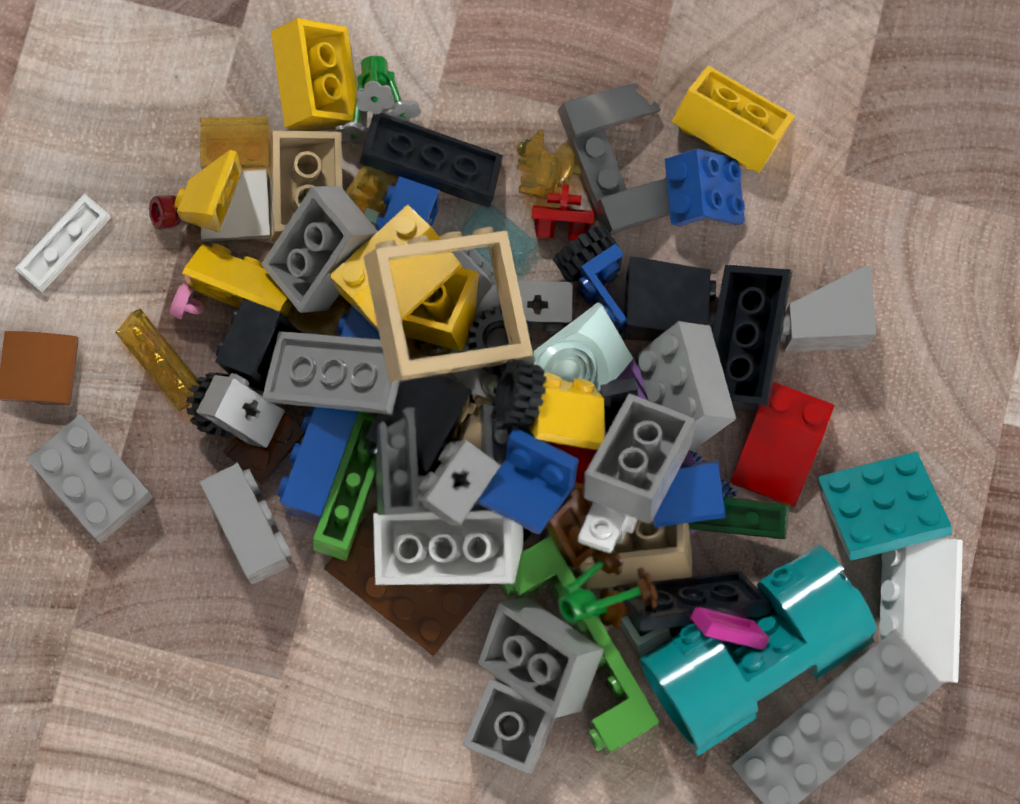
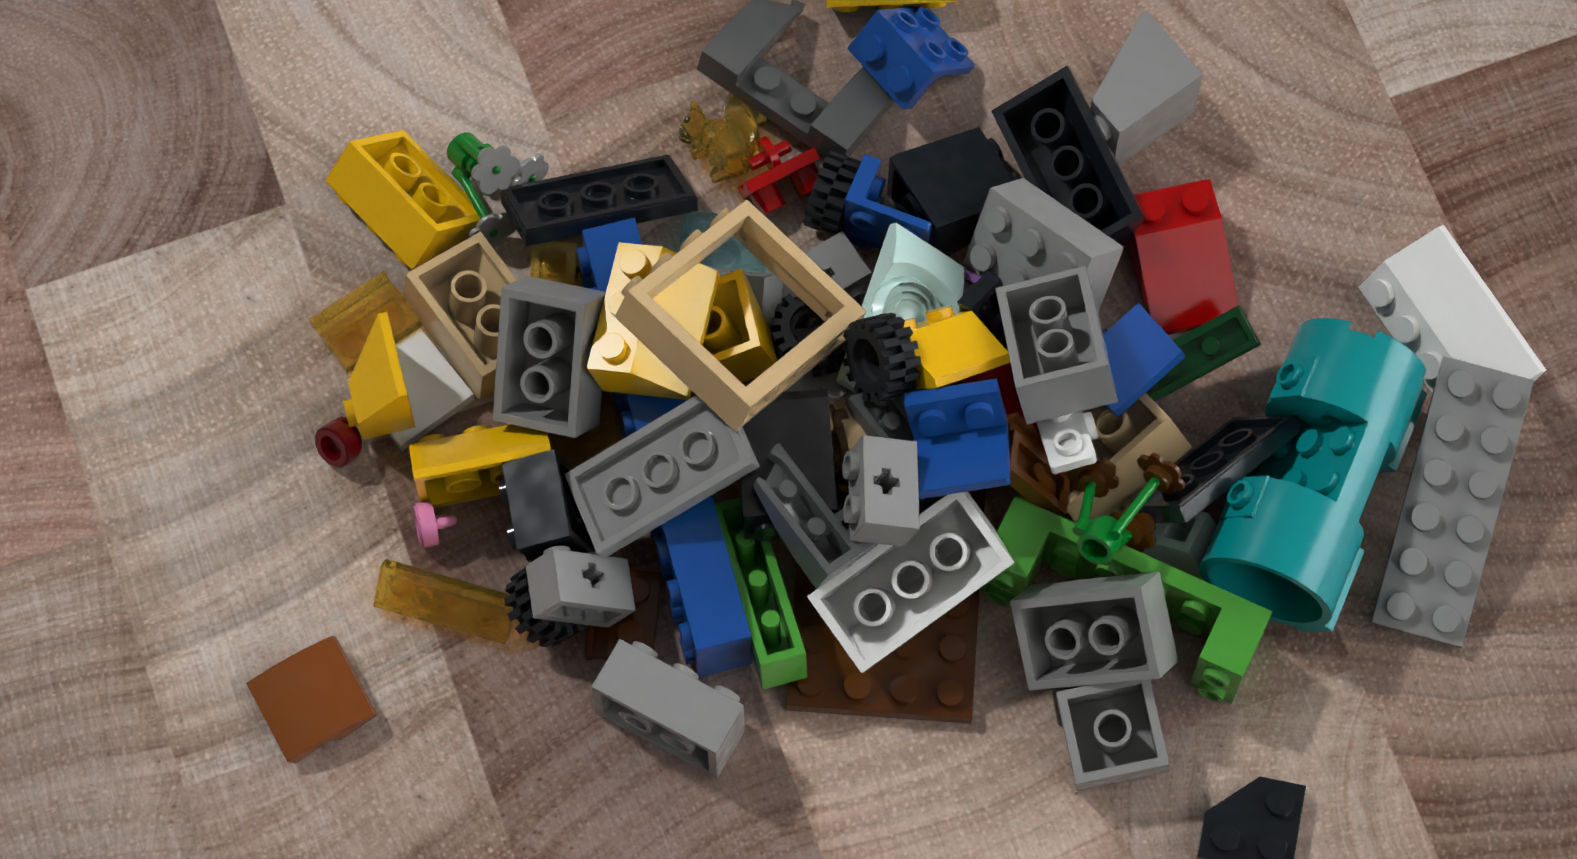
camera: 30 degrees left, 10 degrees down
white tile [15,193,111,293] -> none
light grey brick [26,414,154,544] -> none
dark pink tile [691,607,769,650] -> none
teal plate [817,451,952,561] -> none

